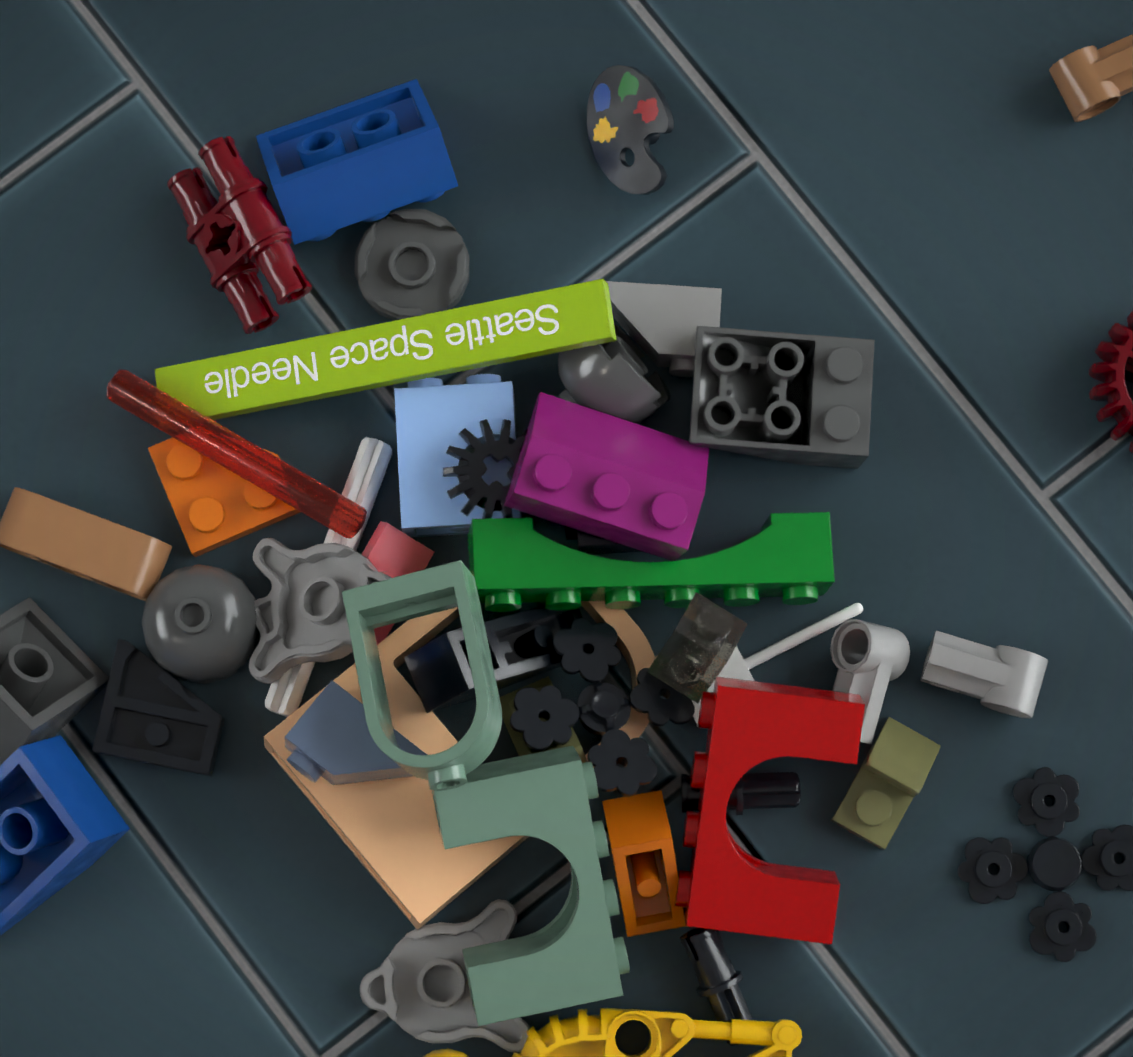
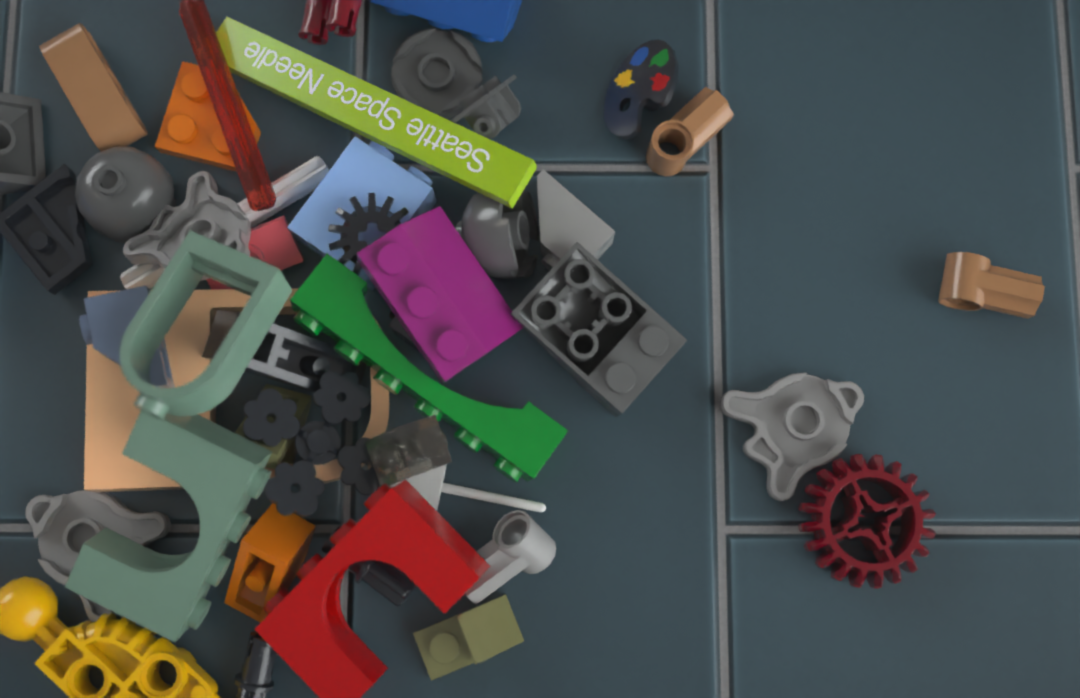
camera: 35 degrees right, 0 degrees up
light grey piece [920,631,1048,719] -> none
none -> dark grey hinge [451,74,521,139]
none -> medium nougat piece [646,87,734,177]
none -> light grey tile [720,372,864,501]

